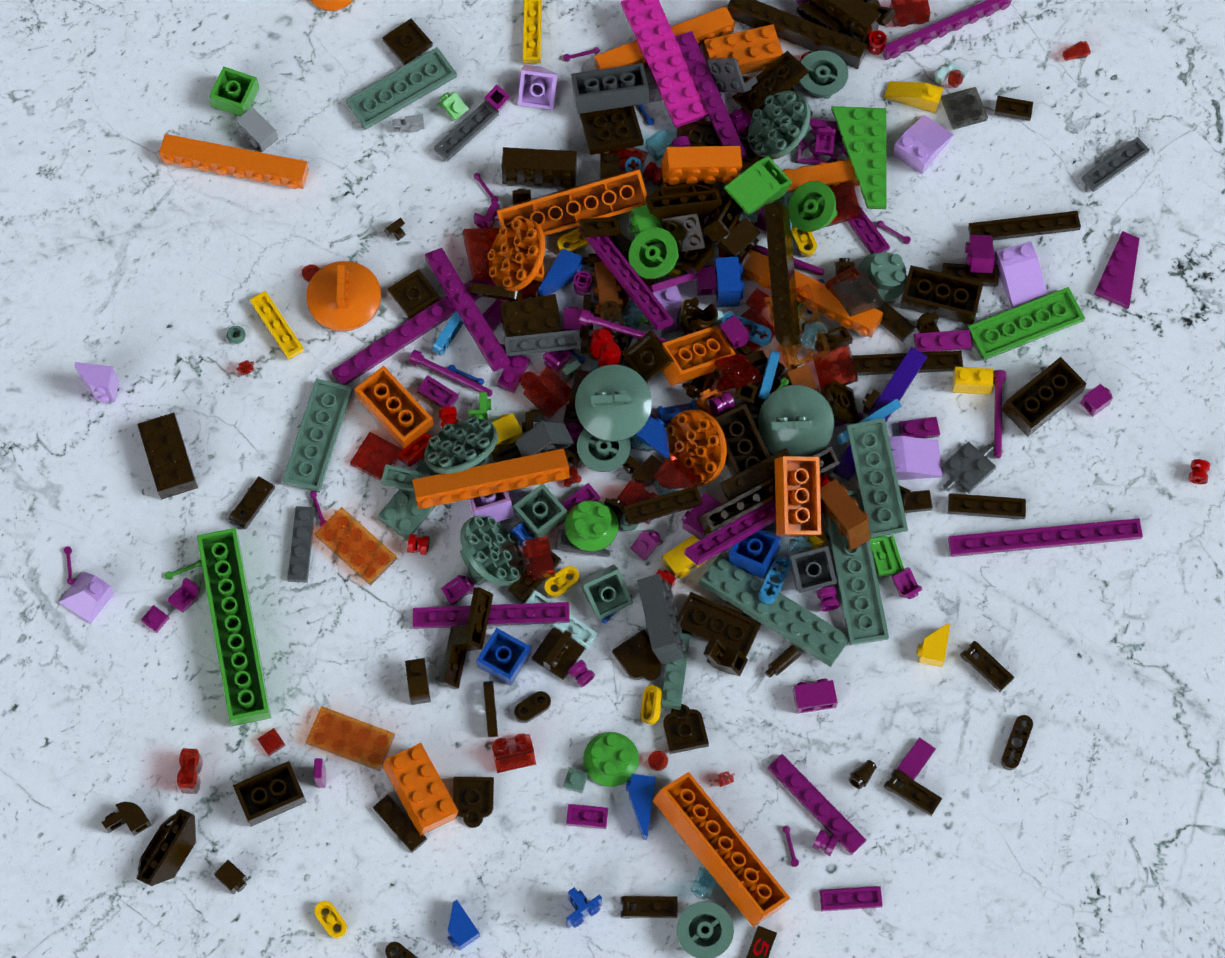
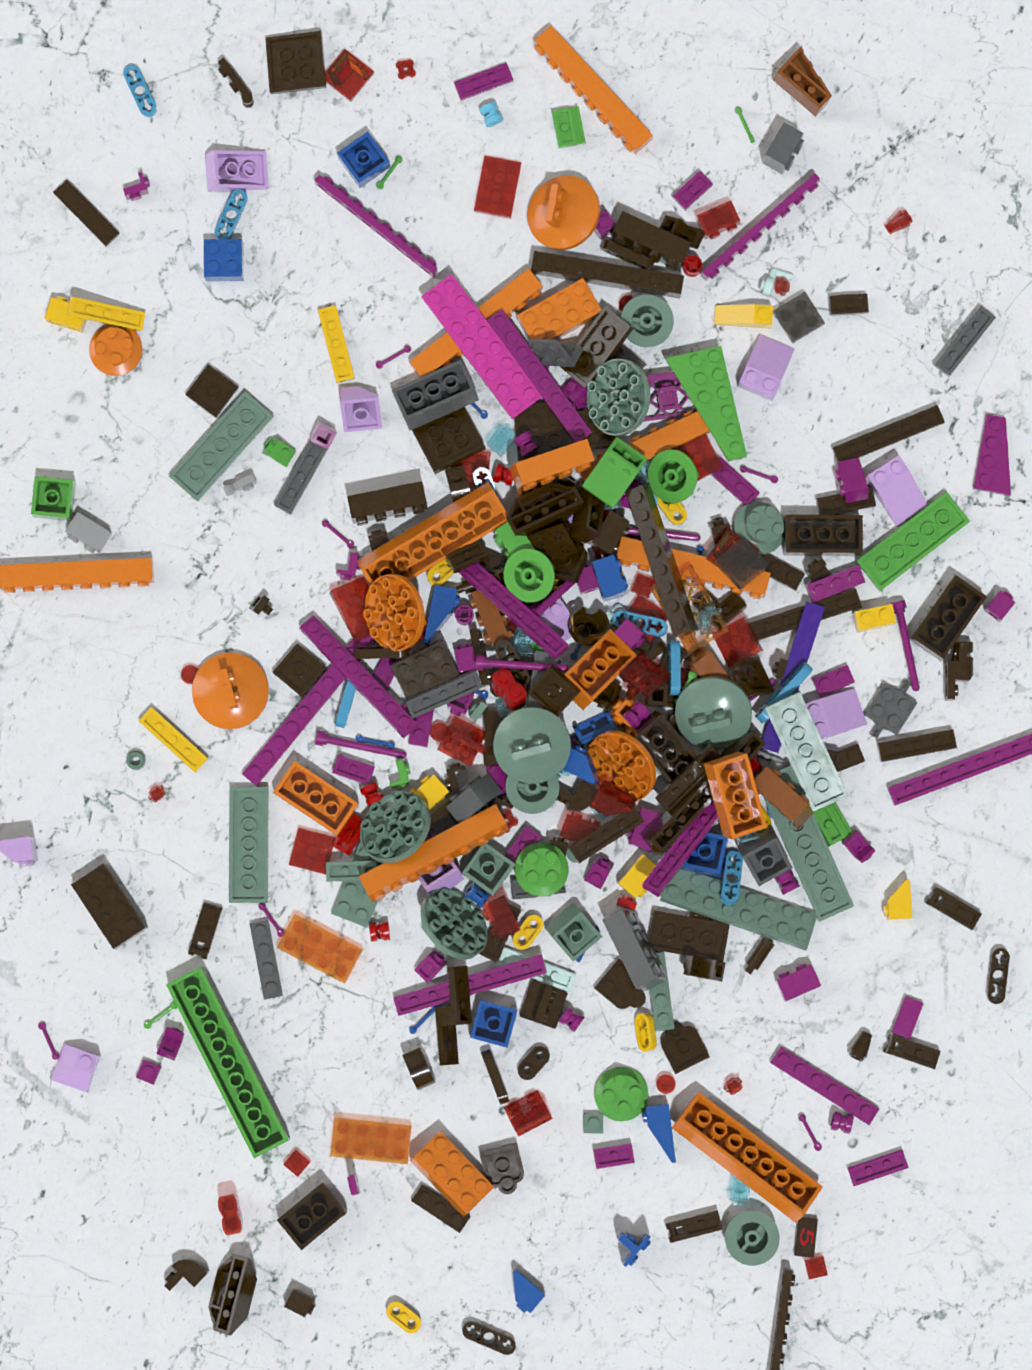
camera: 15 degrees left, 15 degrees up
none -> blue hinge [409,1005,440,1034]
none -> dark brown plate [945,642,973,701]

